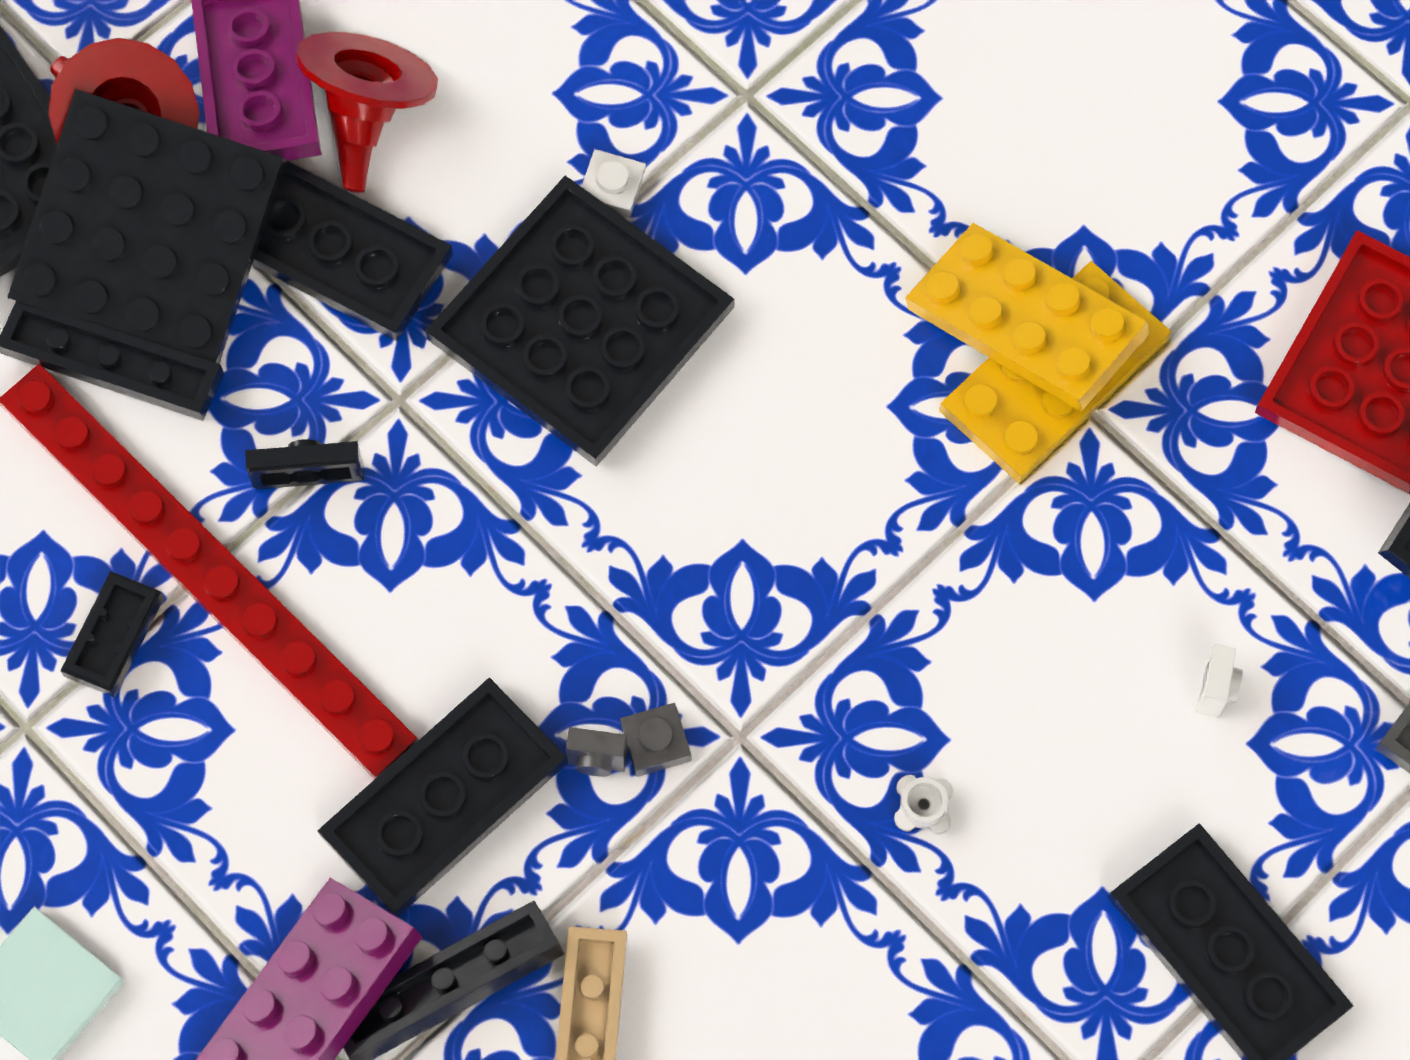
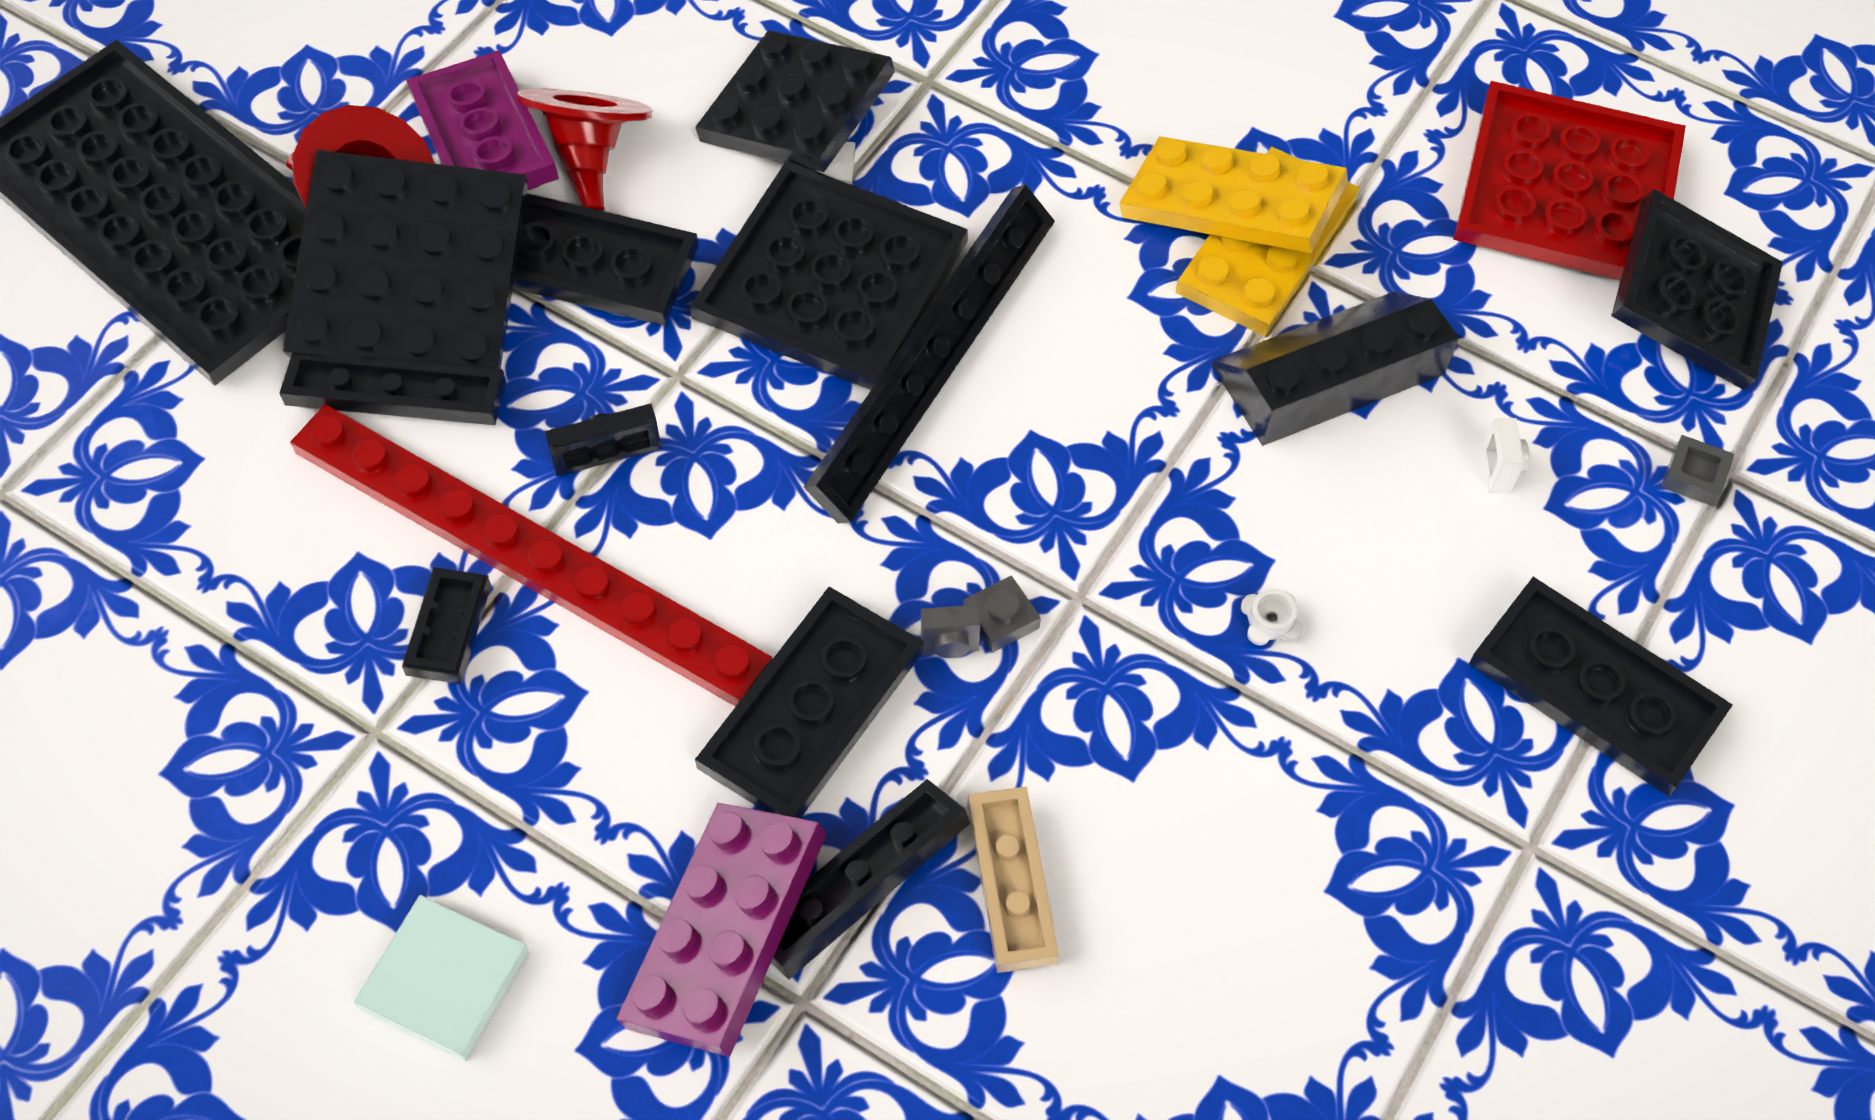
camera: 15 degrees left, 10 degrees down
none -> black plate [695,30,895,172]
none -> black plate [803,184,1055,524]
none -> black slope [1212,292,1459,446]

